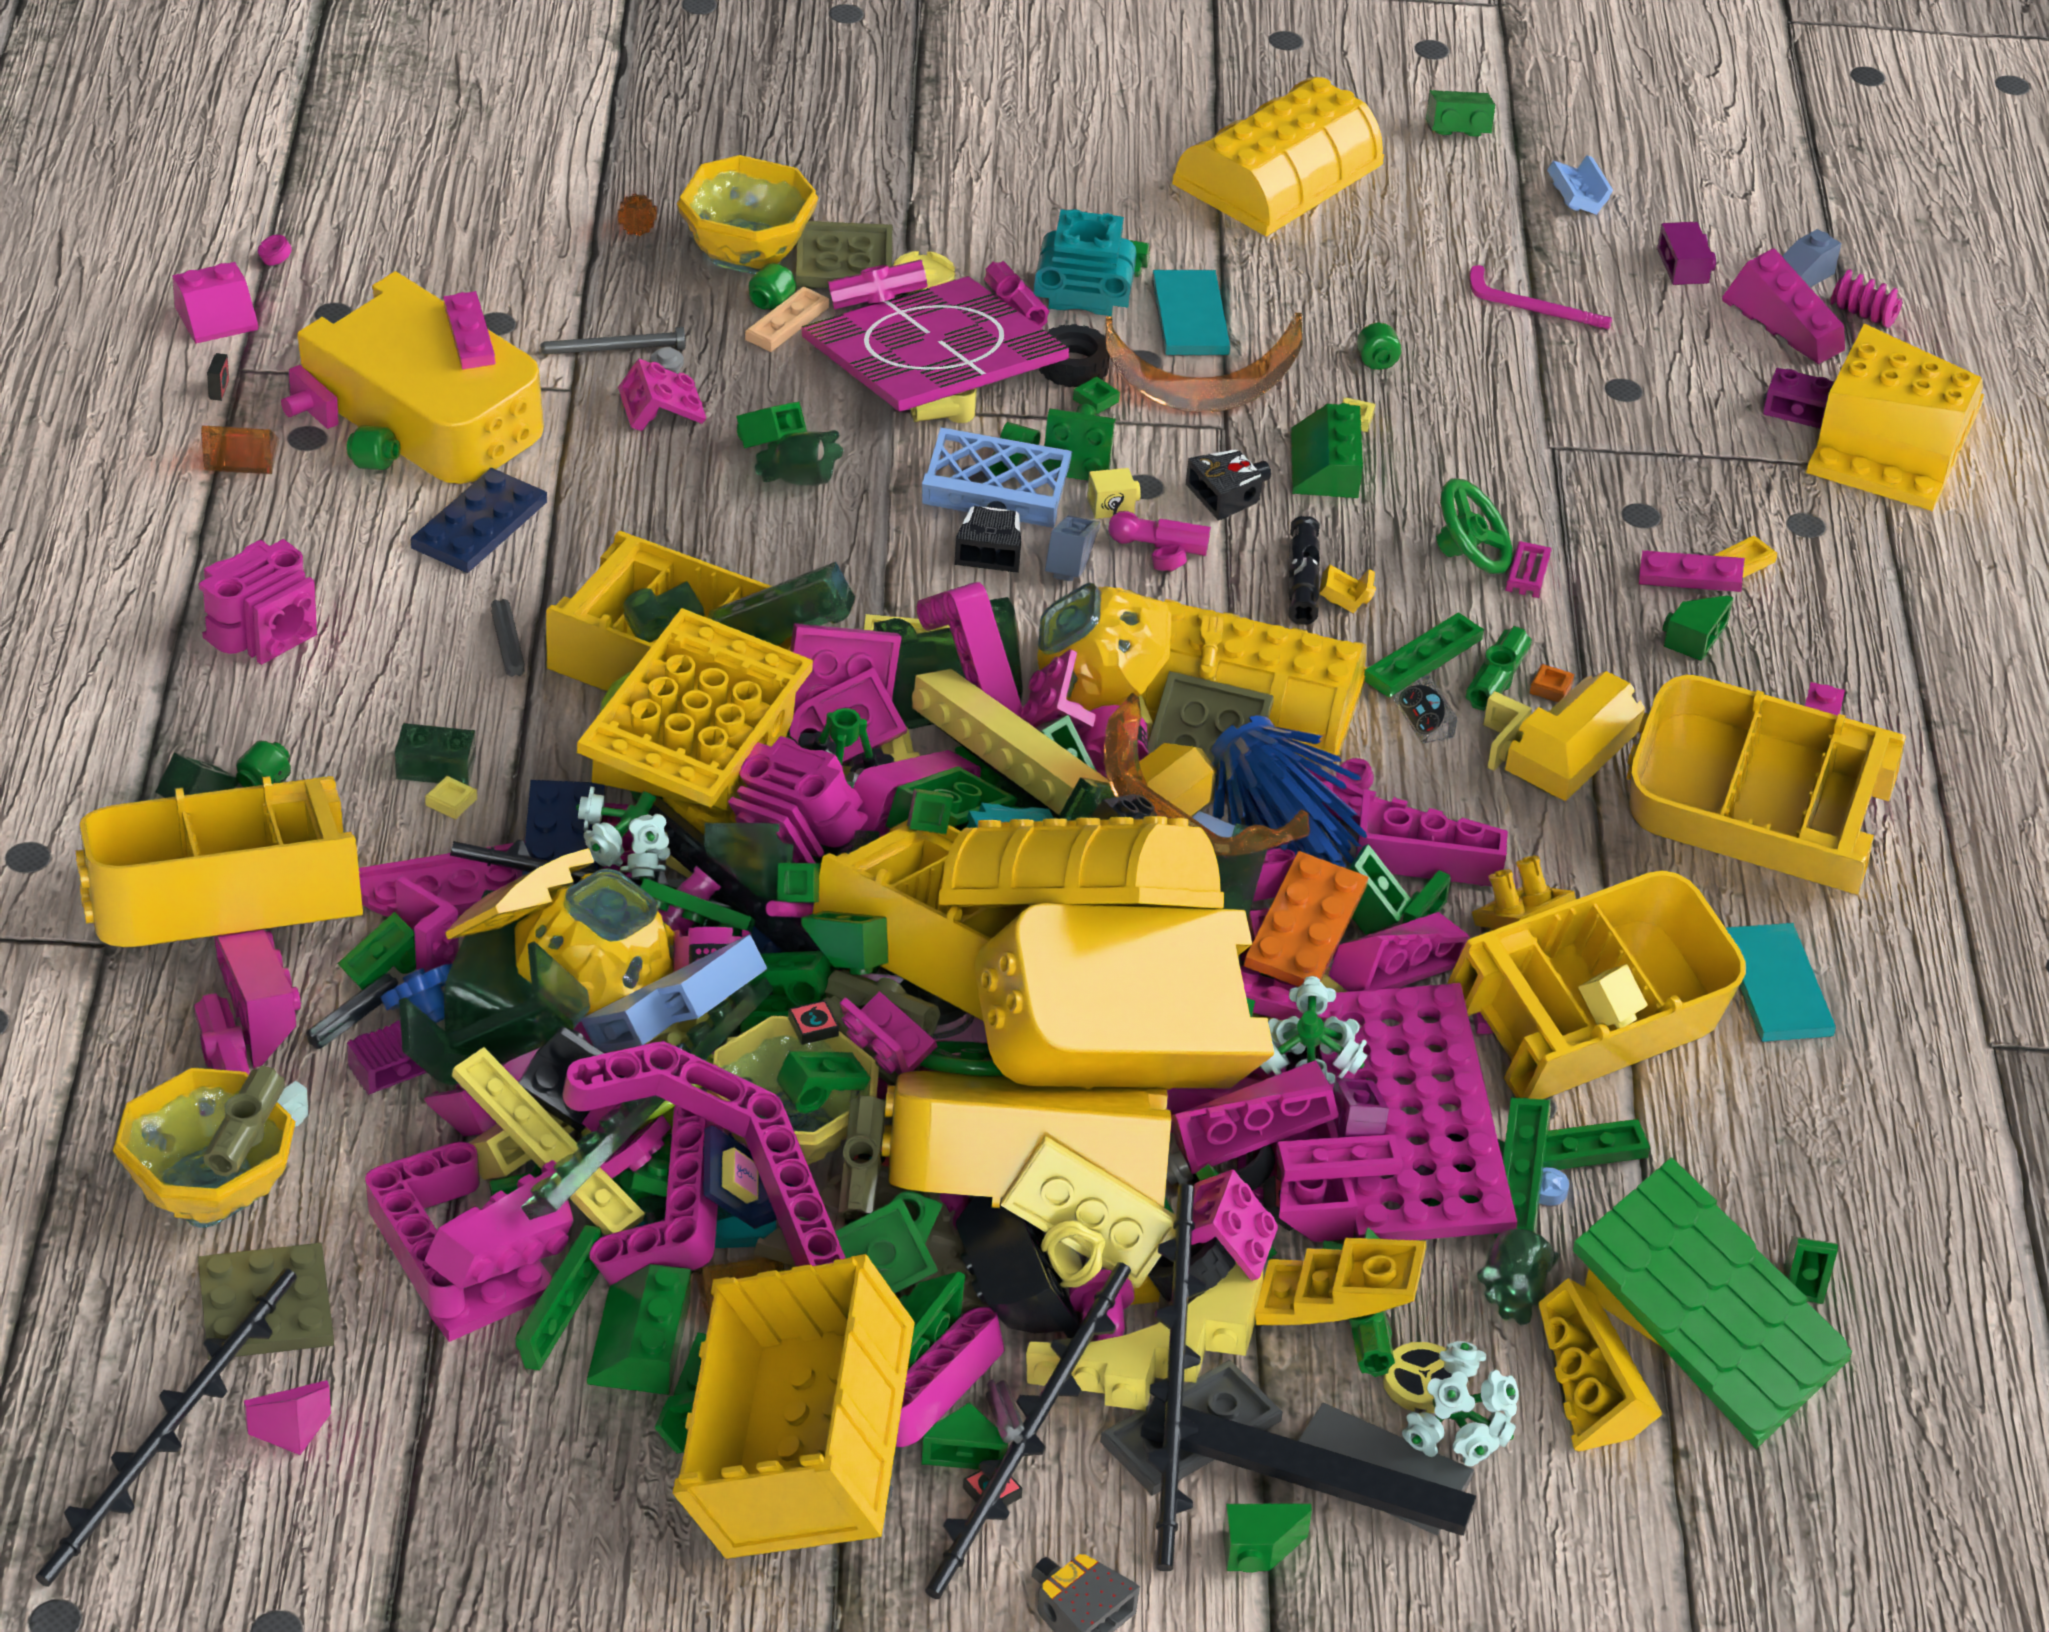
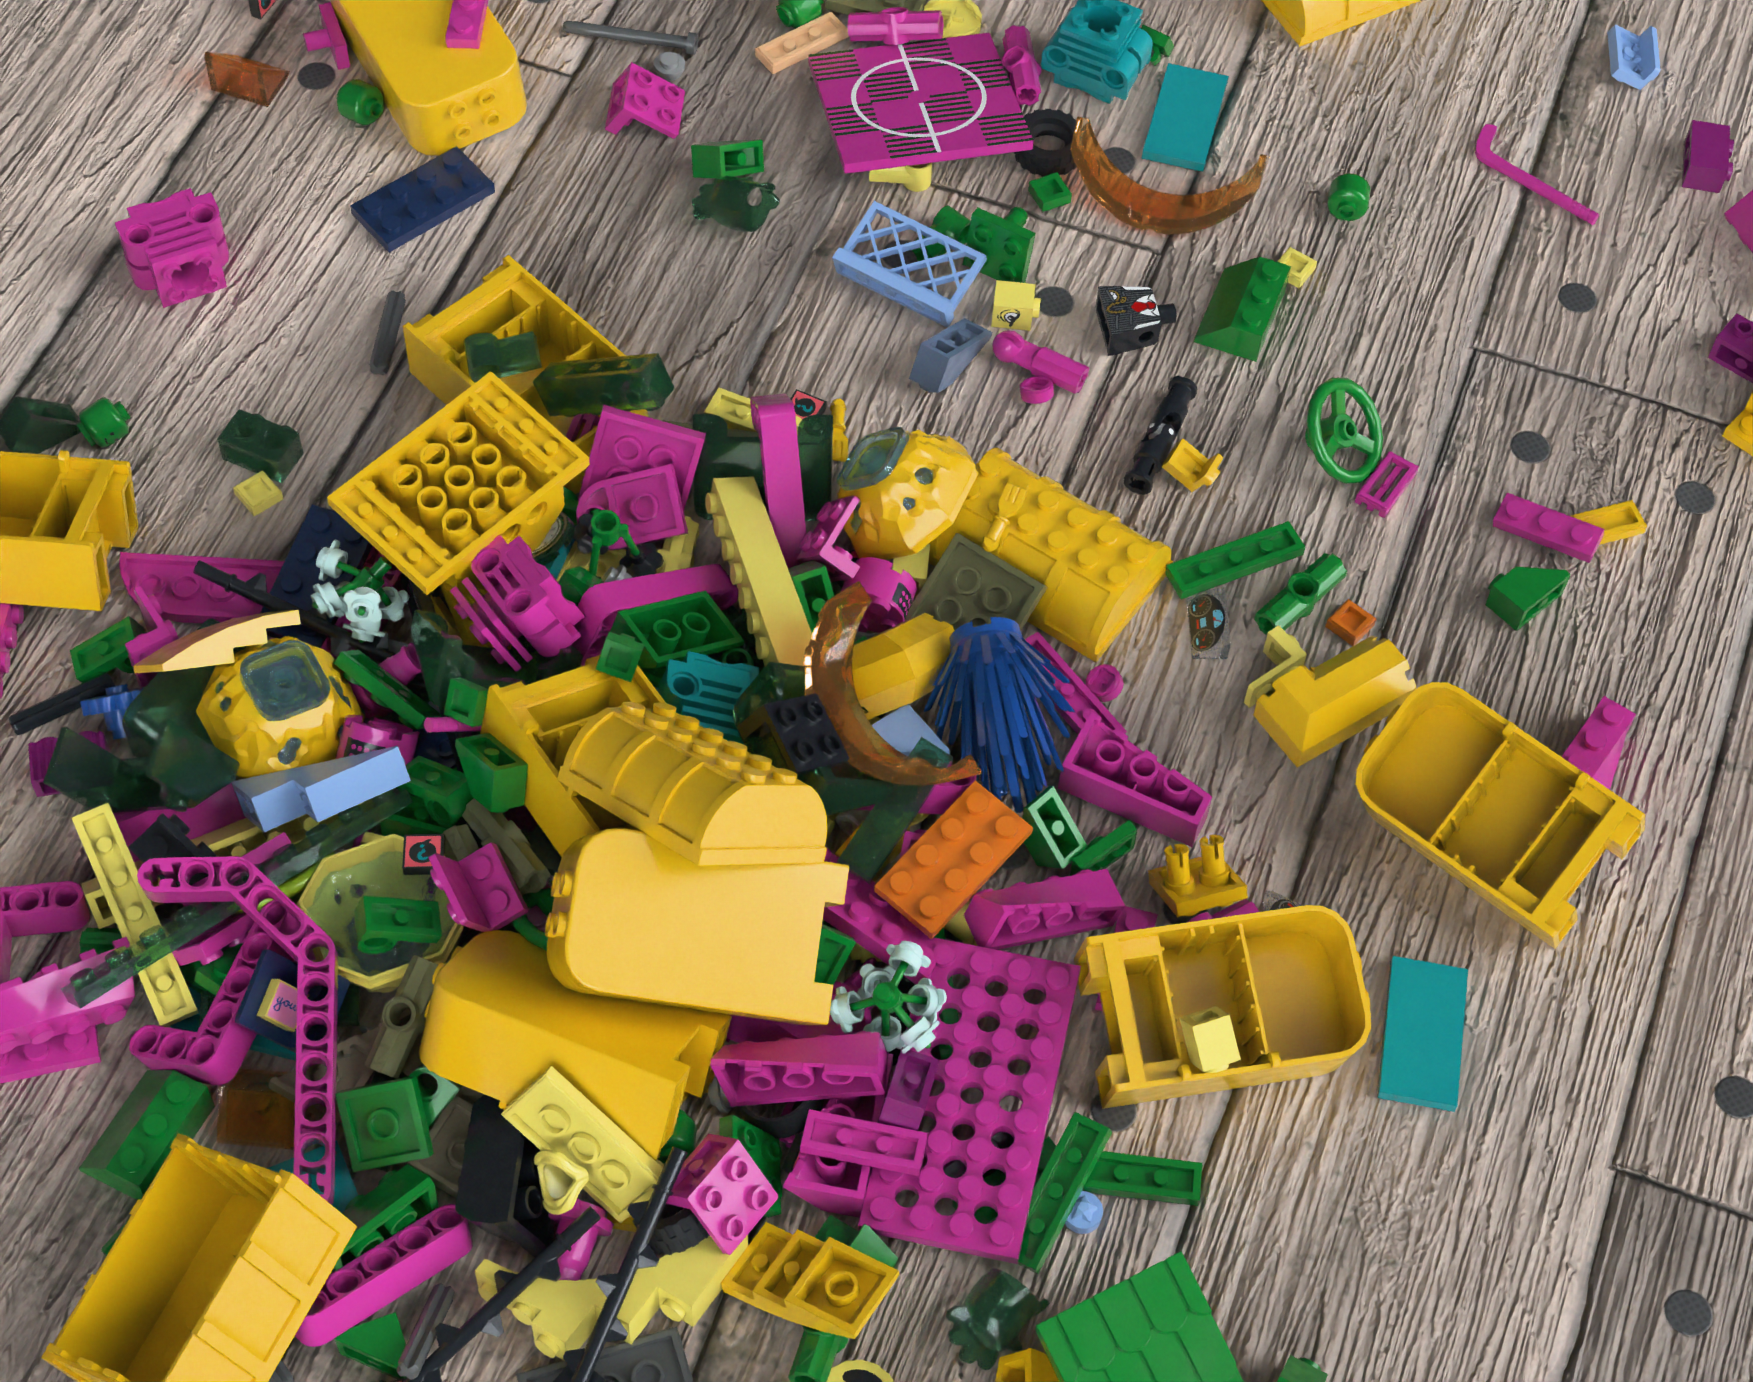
camera: 20 degrees right, 15 degrees up
green plate [515,1225,603,1371] -> none
black torso [954,501,1021,573] -> none

